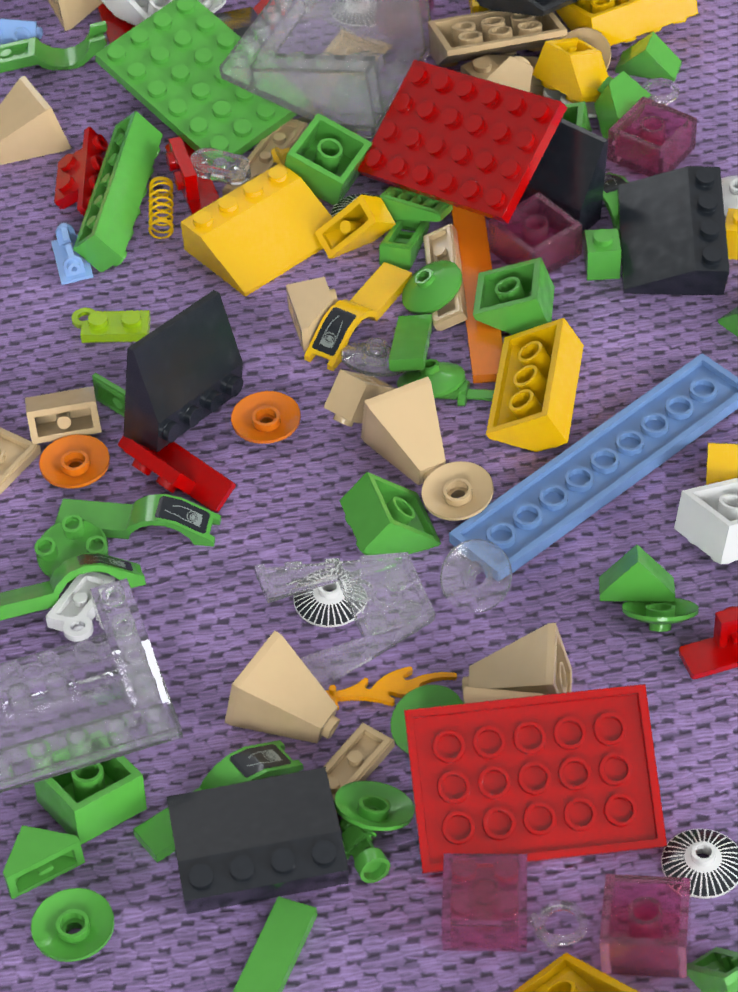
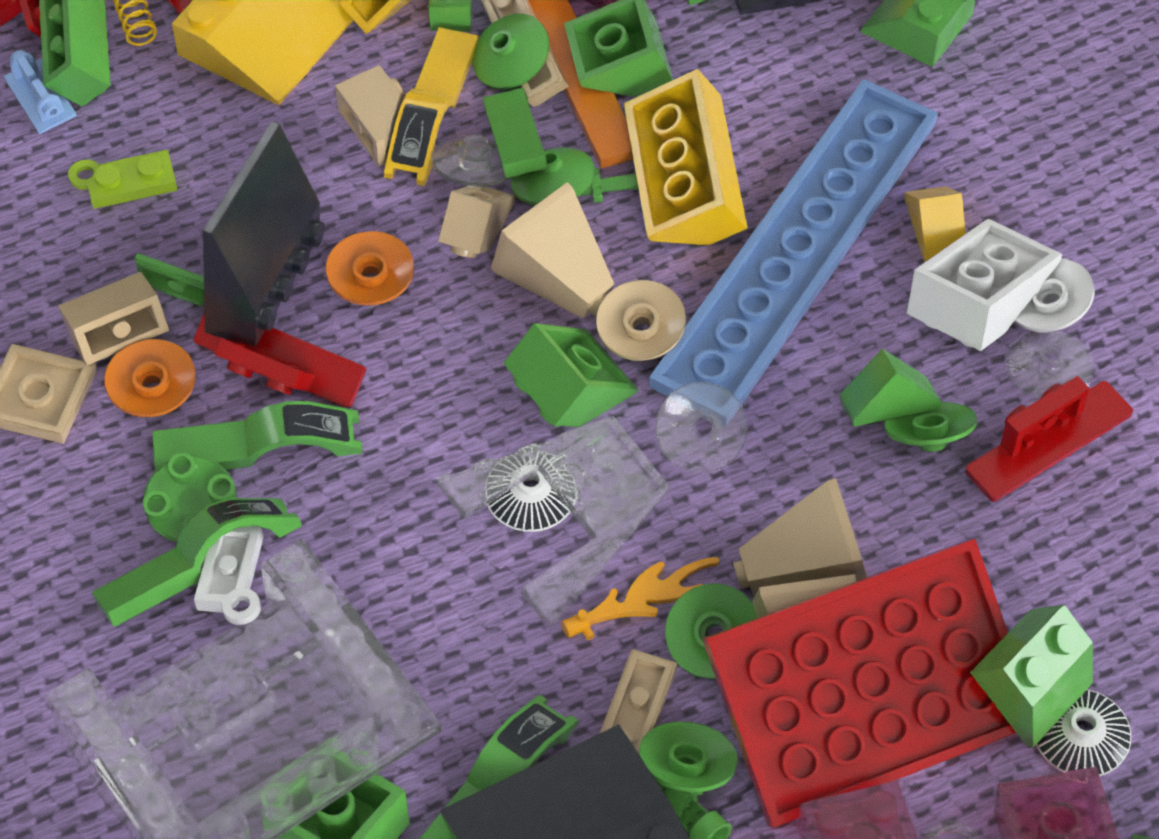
camera: 20 degrees left, 10 degrees up
tan slope [224,631,340,743] -> none
none -> bright green slope [970,604,1093,748]

